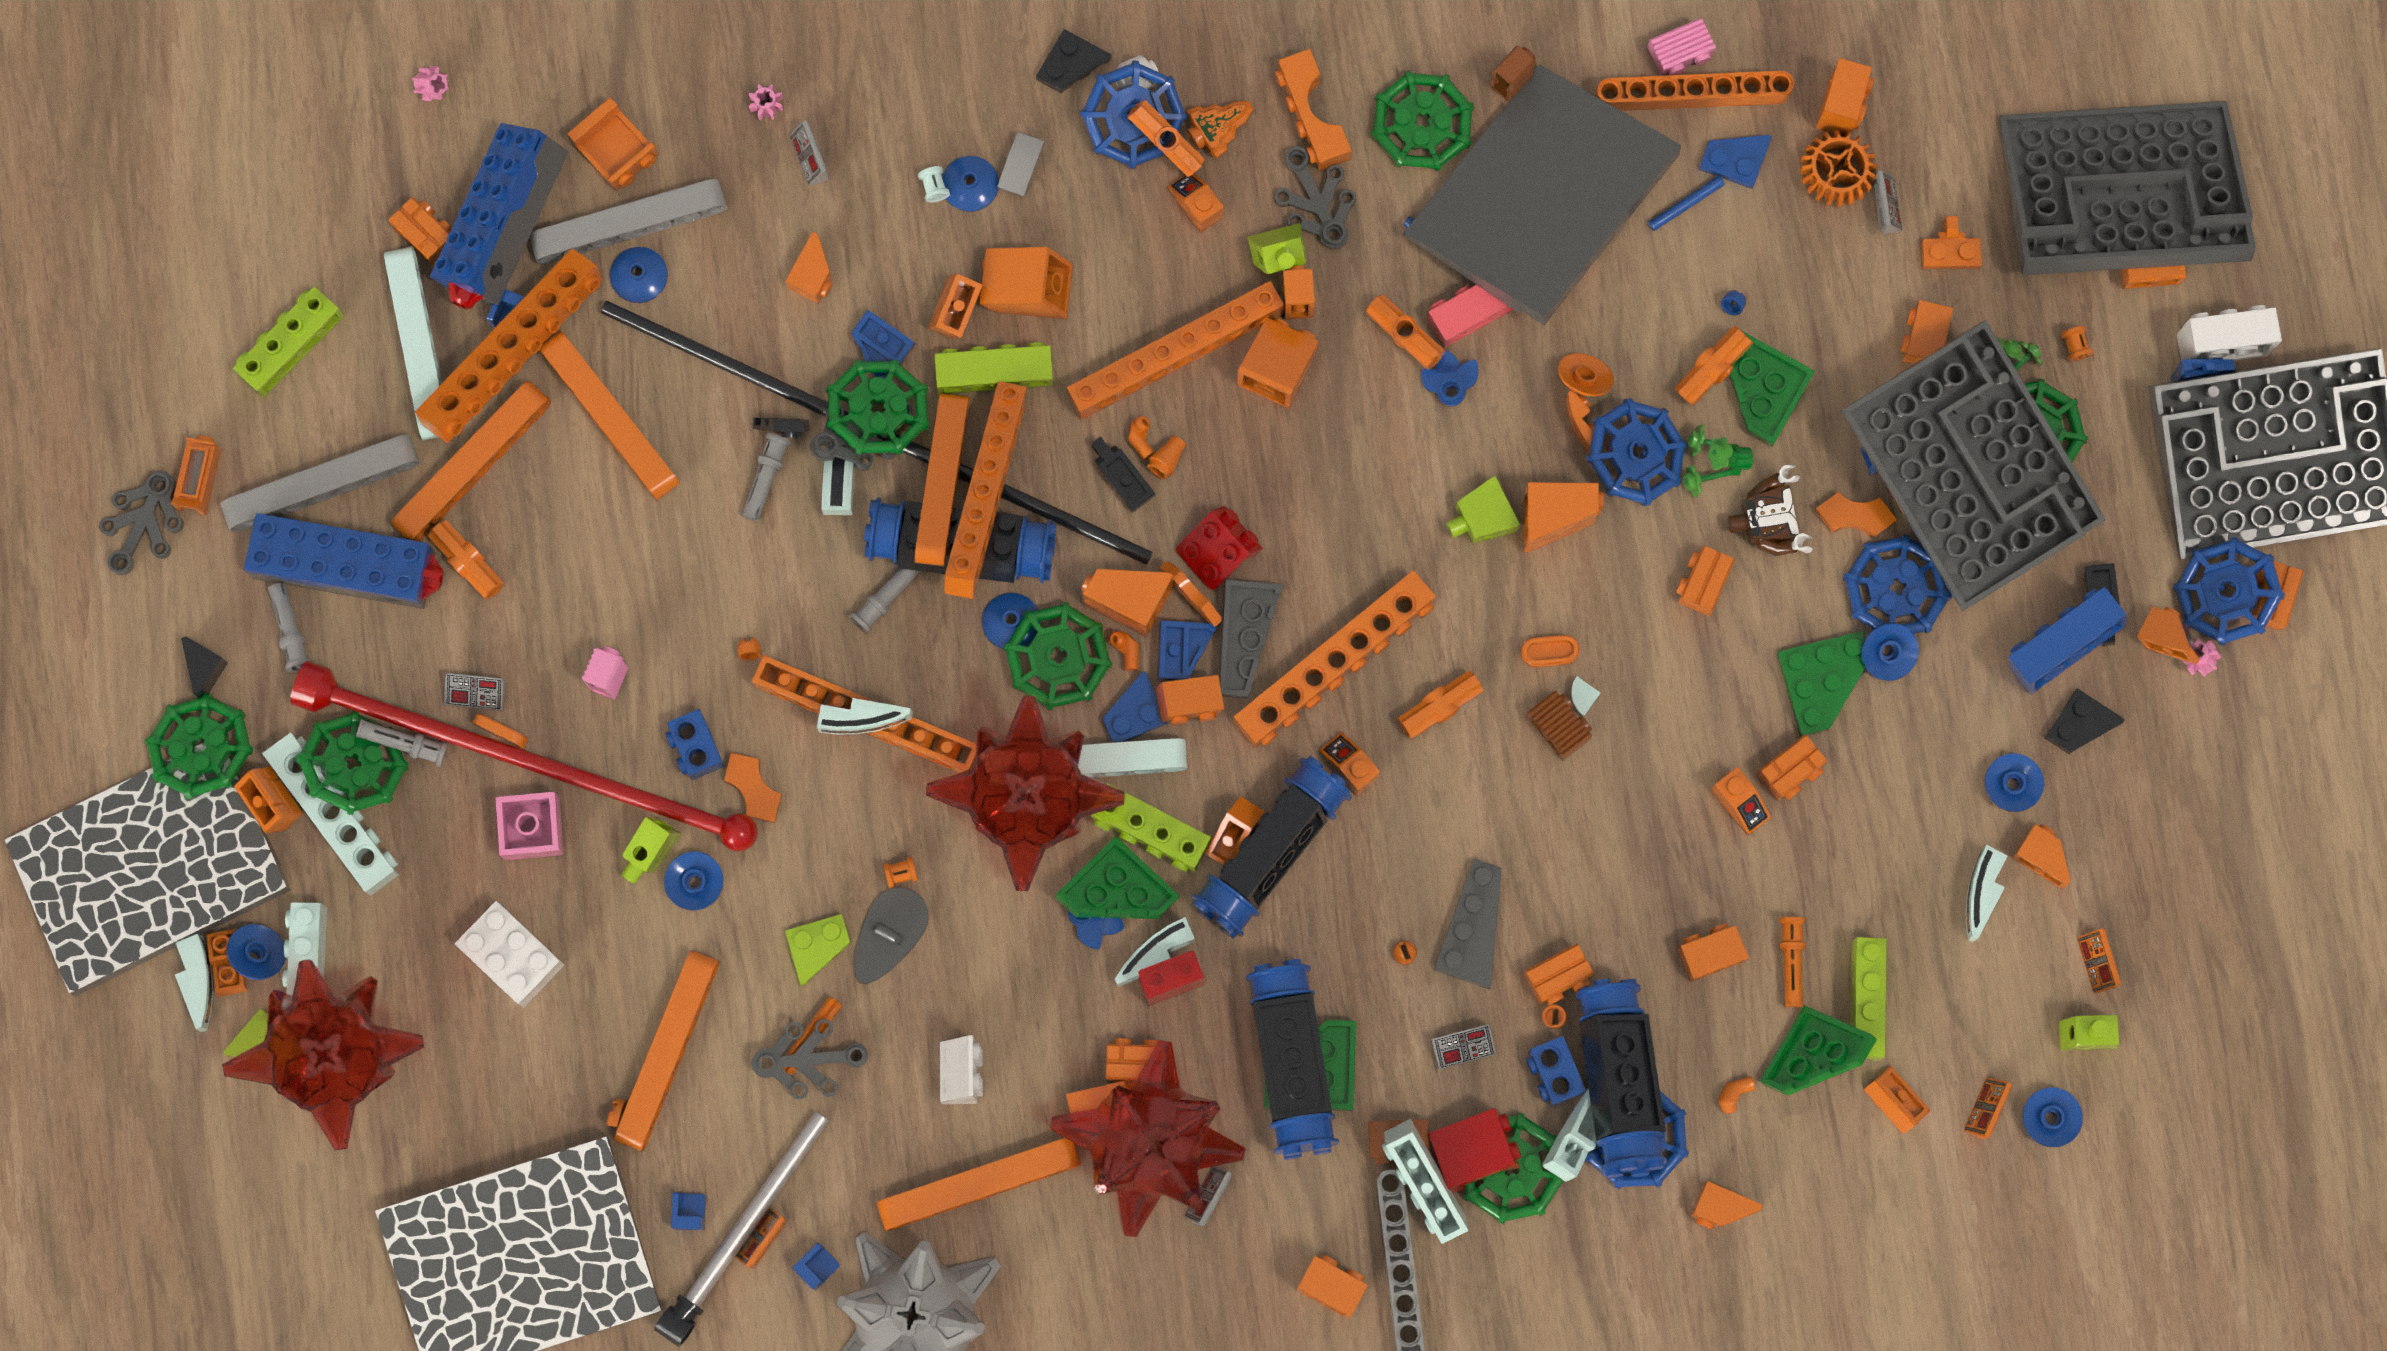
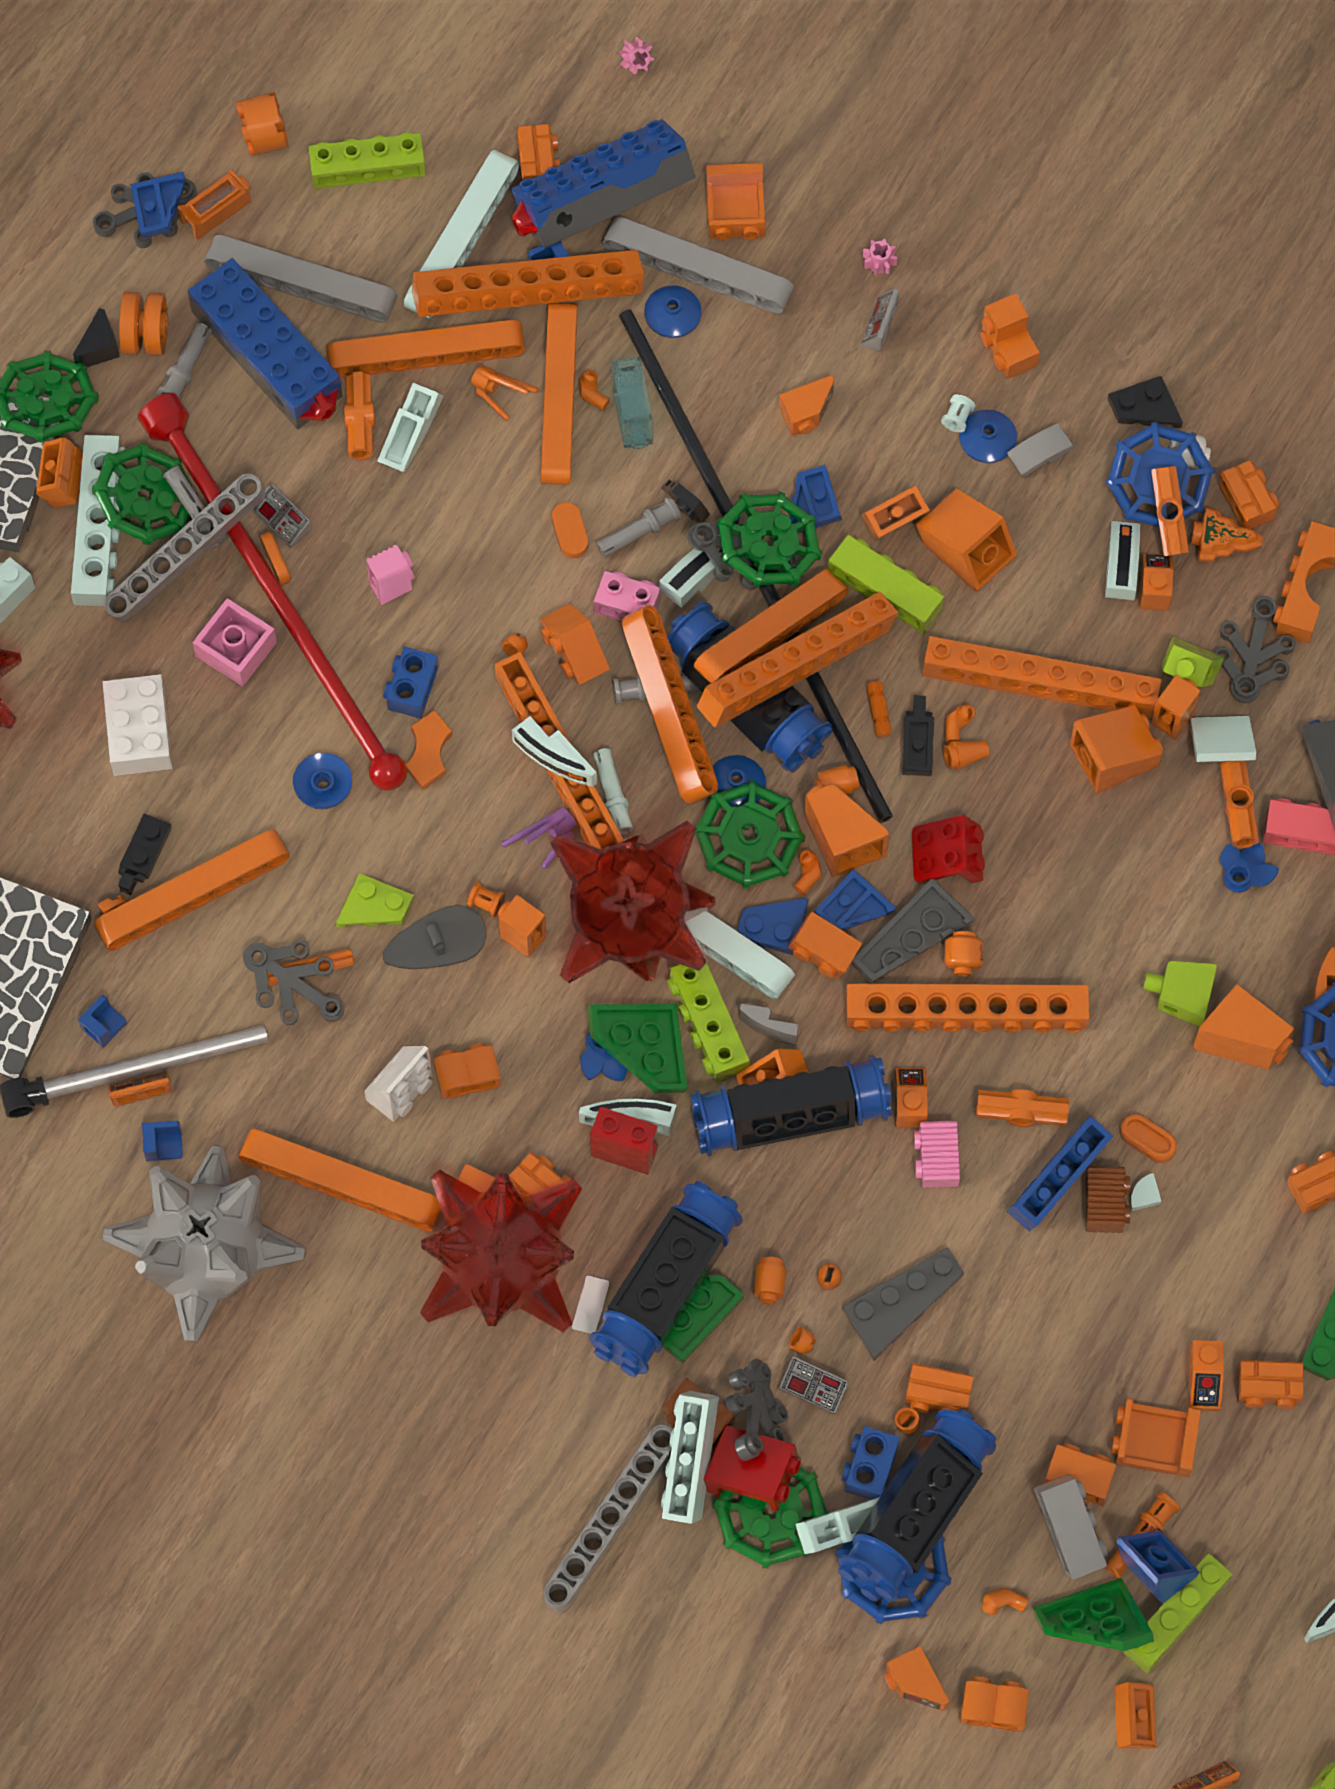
camera: 40 degrees right, 10 degrees down
lime torso [621,817,682,884] -> none
orange tile [1159,561,1222,627] -> none
slope [1185,1166,1232,1228] -> none
orange brick [1296,1254,1368,1319] -> none
none -> light grey beam [104,474,265,622]
none -> black hinge [118,814,172,896]
none -> orange wheel [119,291,168,356]
none -> blue wing [130,172,186,239]
none -> orange brick [236,92,289,156]
none -> light aqua slope [377,383,443,472]
none -> orange brick [434,1043,501,1099]
none -> orange plant [471,365,539,421]
none -> orange brick [498,895,547,958]
none -> medium lavender plant [501,807,576,868]
none -> orange brick [539,603,610,685]
none -> orange tile [552,502,588,558]
none -> white sticker [571,1276,609,1334]
none -> orange arm [579,370,610,411]
none -> light aqua pin [593,748,634,835]
none -> bright pink brick [594,571,660,622]
none -> clear light blue window [612,357,653,449]
none -> orange beam [622,605,718,805]
none -> dark grey plant [726,1359,788,1461]
none -> light grey slope [739,1003,799,1045]
none -> orange brick [753,1257,786,1304]
none -> orange hinge [789,1327,816,1354]
none -> orange brick [814,765,860,795]
none -> orange axle [867,681,892,737]
none -> bright pink brick [914,1121,960,1188]
none -> orange head [944,931,983,976]
none -> orange brick [960,1677,1029,1731]
none -> orange brick [980,293,1040,379]
none -> blue brick [1006,1116,1113,1232]
none -> light grey brick [1034,1474,1108,1580]
none -> light aqua slope [1105,521,1140,600]
none -> orange panel [1111,1398,1201,1477]
none -> blue slope [1117,1530,1200,1604]
none -> light aqua tile [1190,716,1256,762]
none -> orange brick [1218,460,1279,529]

